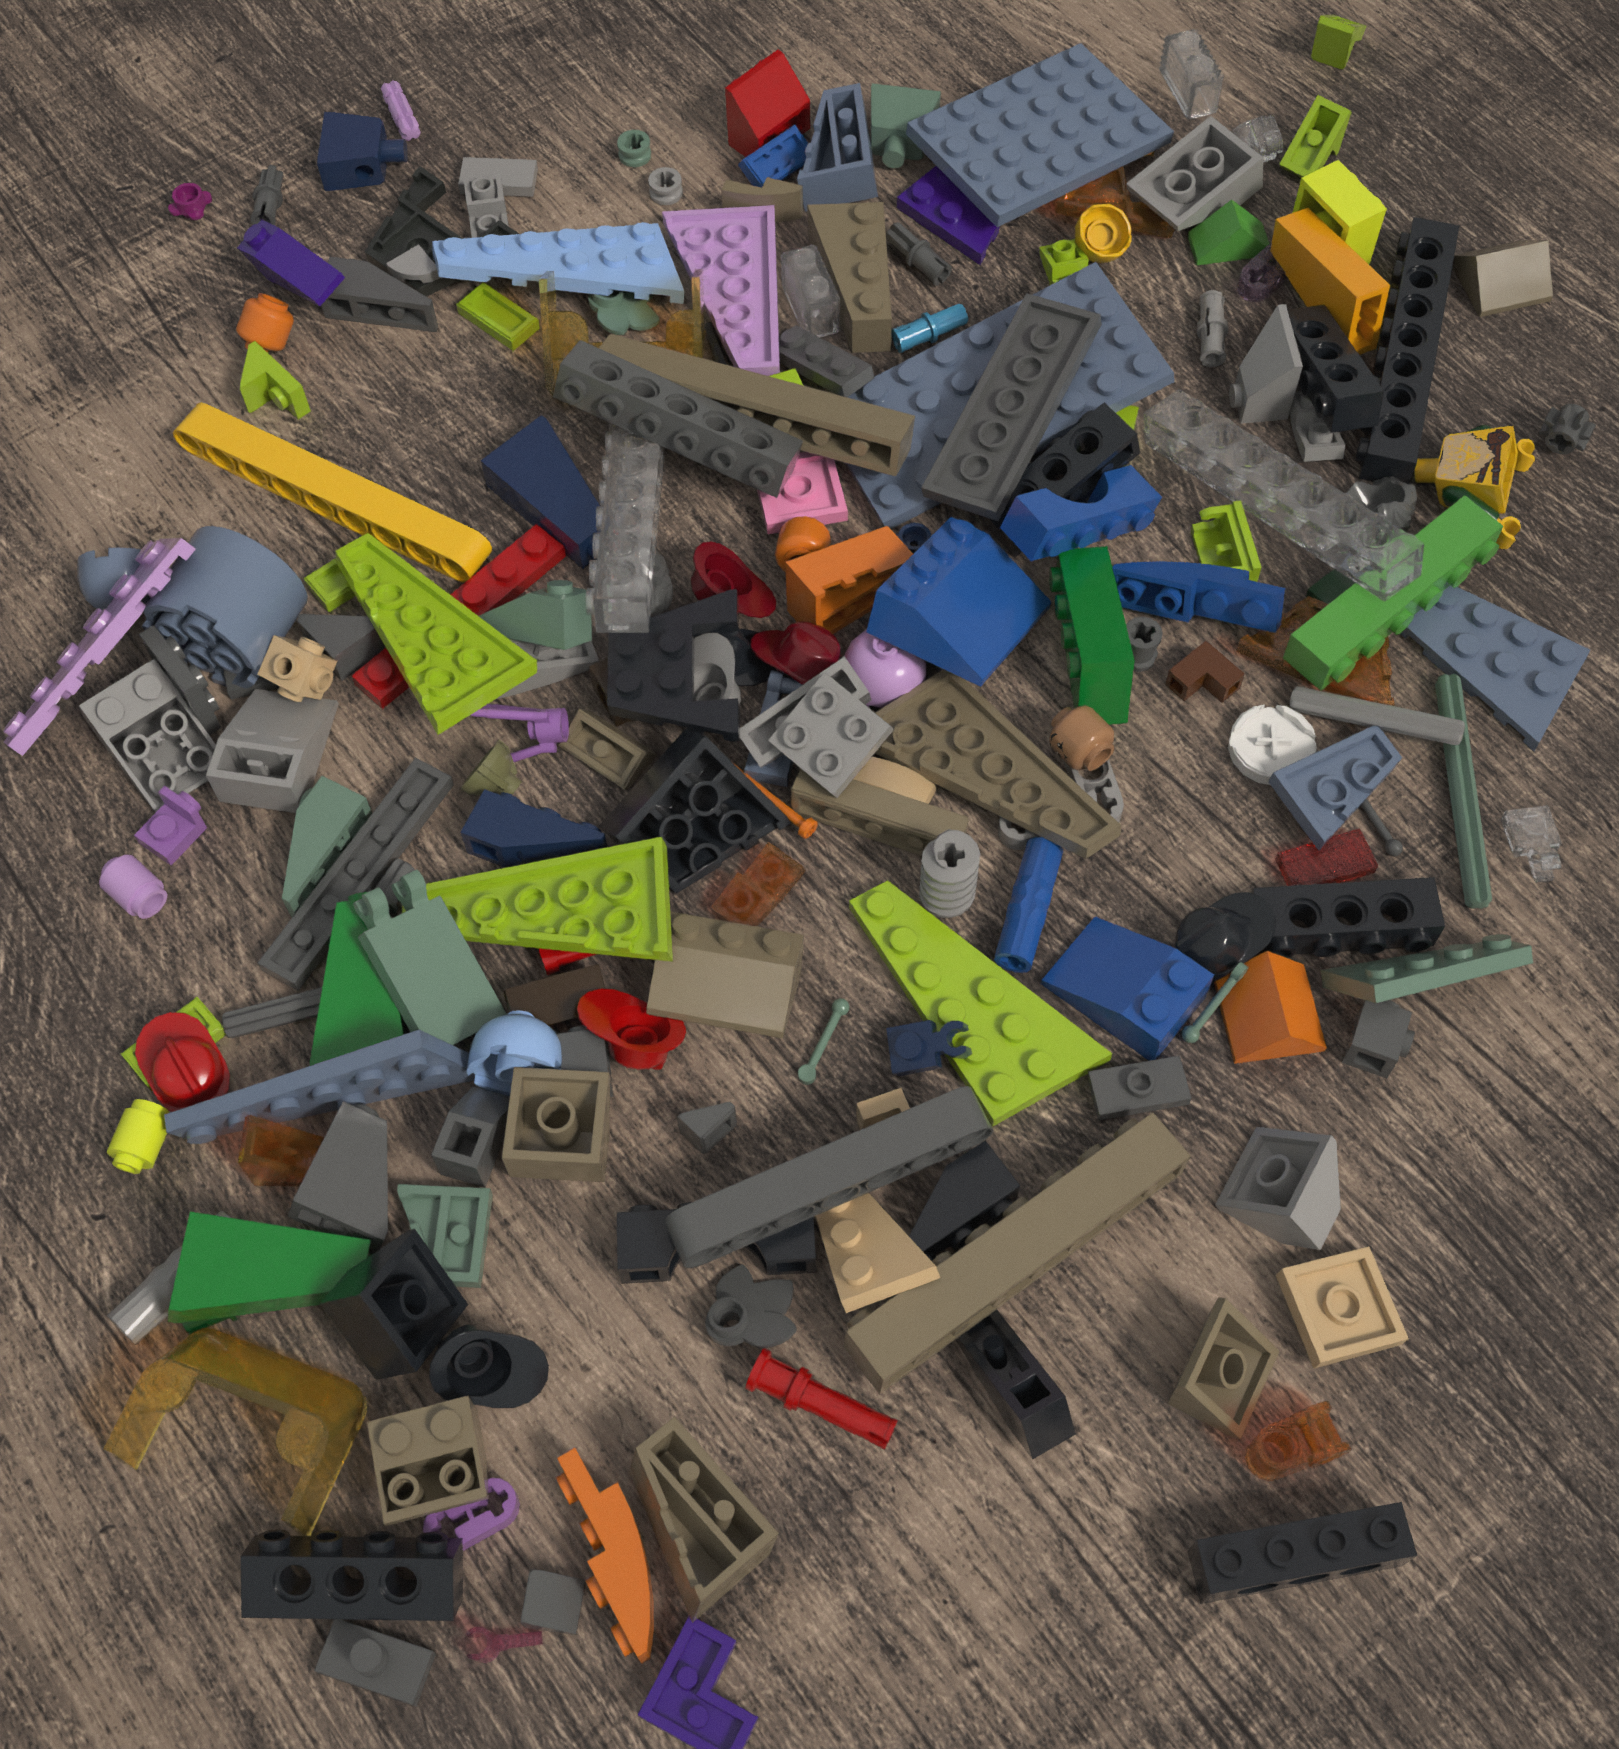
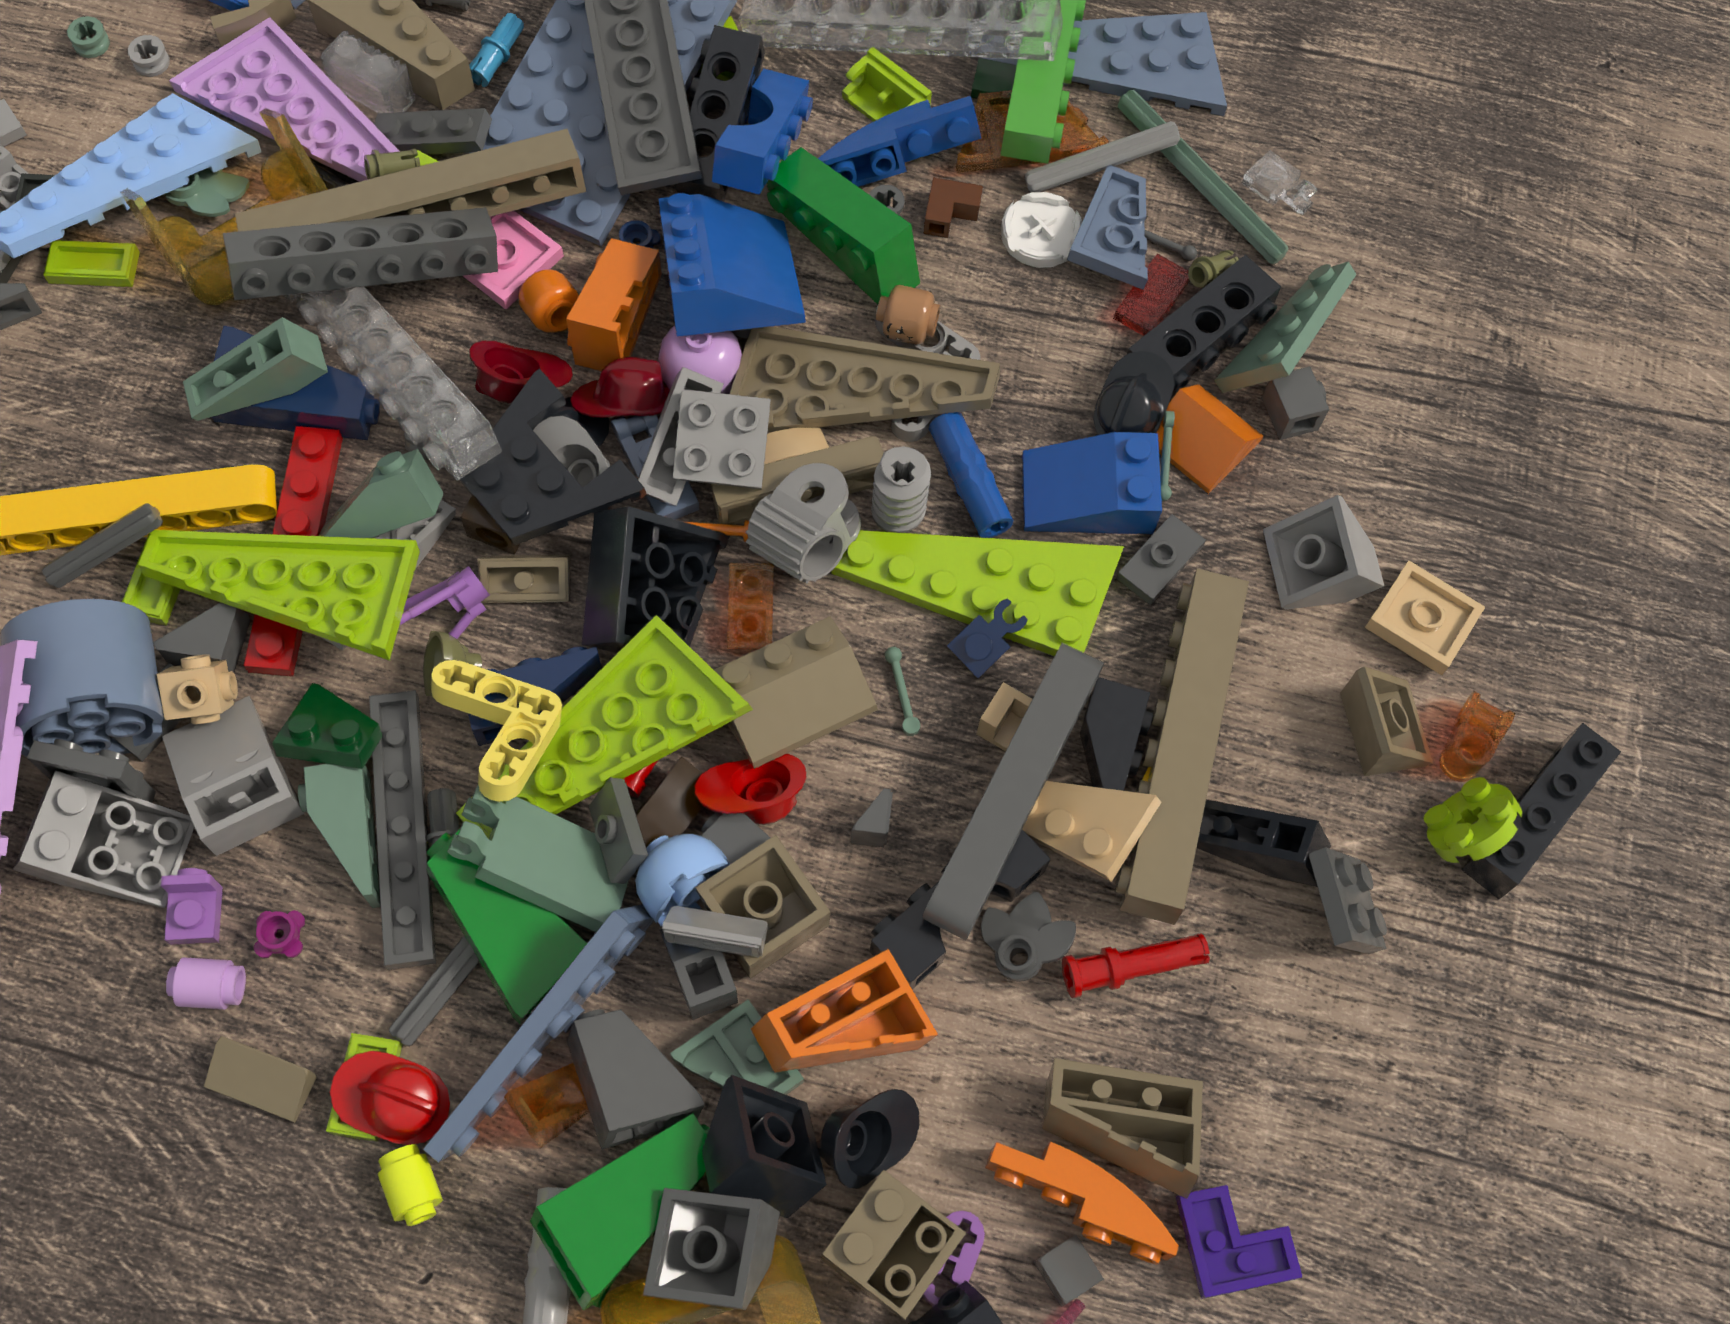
camera: 45 degrees left, 5 degrees up
none -> dark grey axle [42,503,163,588]
none -> sand green slope [183,317,328,421]
none -> dark tan slope [204,1036,317,1123]
none -> magenta plate [254,910,305,958]
none -> dark green wing [272,683,382,769]
none -> olive pin [364,149,420,179]
none -> light yellow beam [431,660,562,802]
none -> dark grey plate [589,778,648,884]
none -> dark grey slope [643,1188,780,1310]
none -> light grey slope [662,906,768,958]
none -> light grey piece [746,463,861,584]
none -> orange wedge [751,949,938,1073]
none -> olive pin [1188,250,1239,289]
none -> dark grey plate [1308,847,1387,954]
none -> lime plate [1423,777,1522,863]

